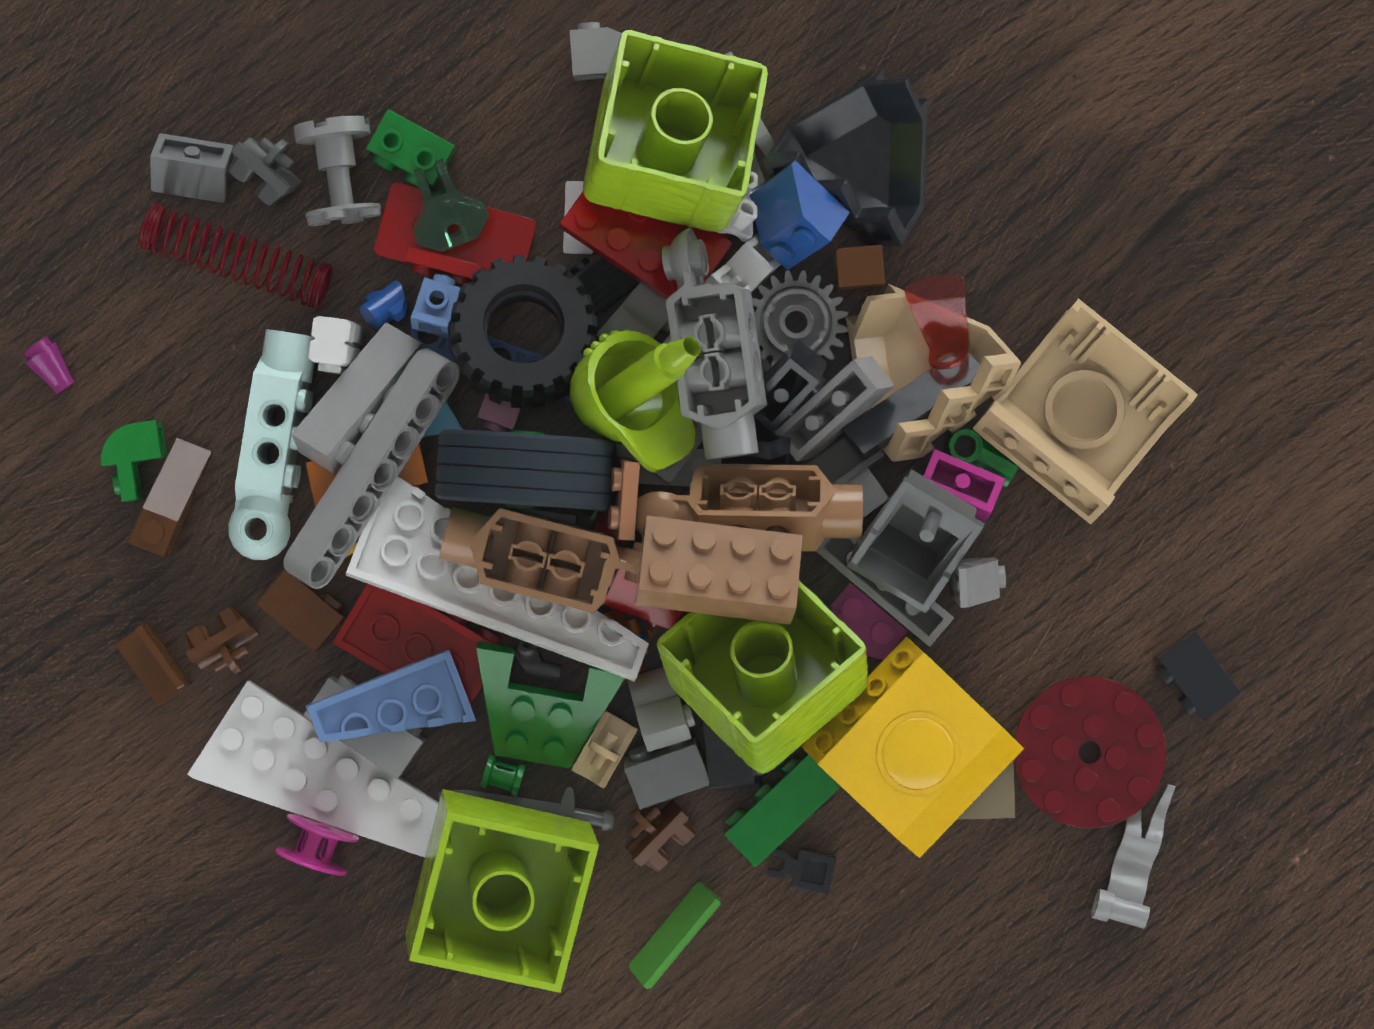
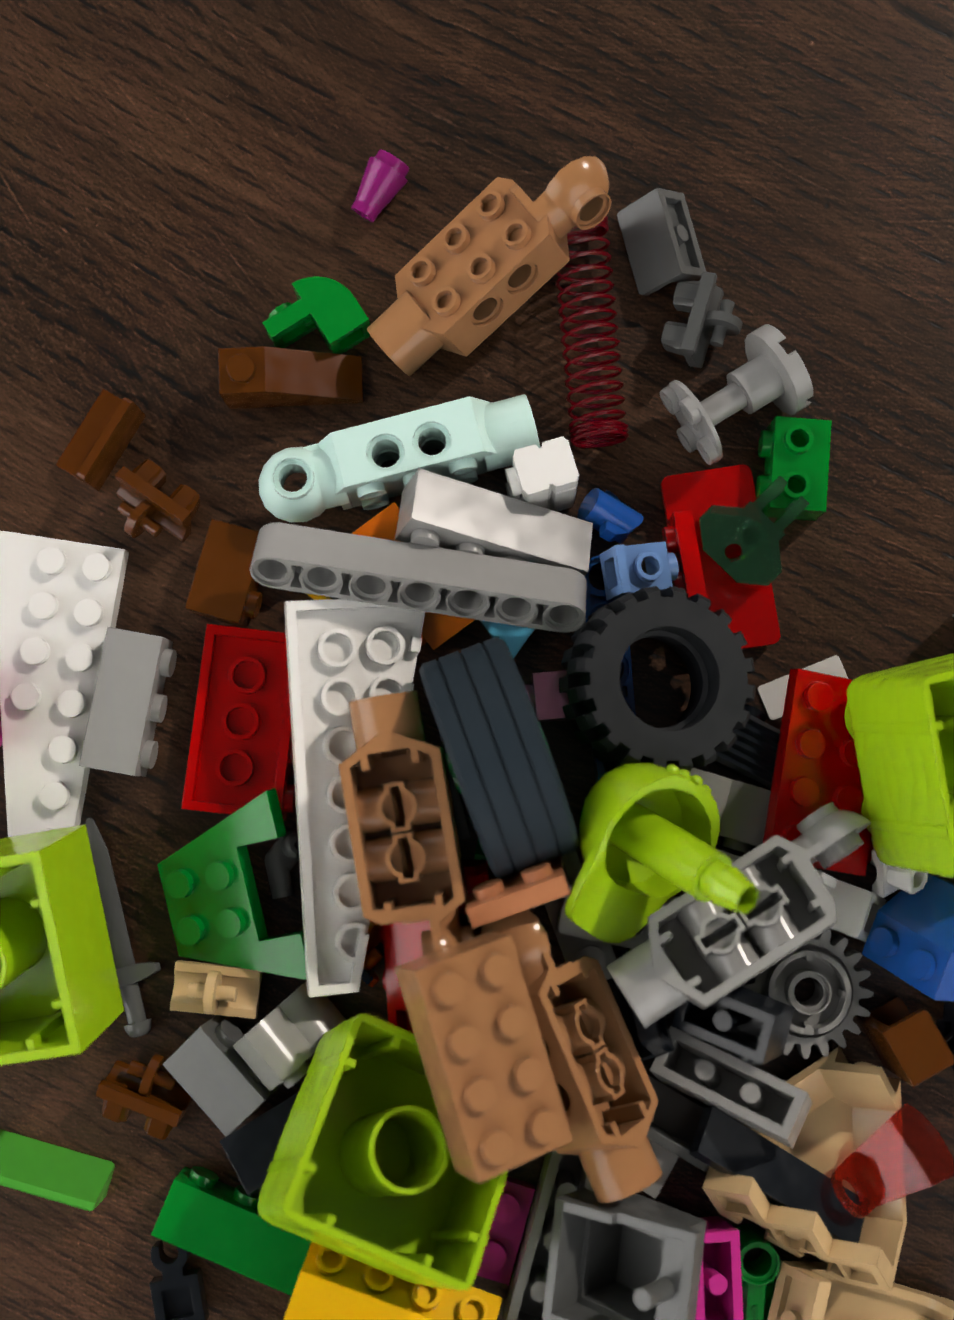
camera: 70 degrees right, 5 degrees down
medium blue wing [305,649,476,742] -> none
green bush [480,755,526,797] -> none
none -> medium nougat brick [367,156,612,376]

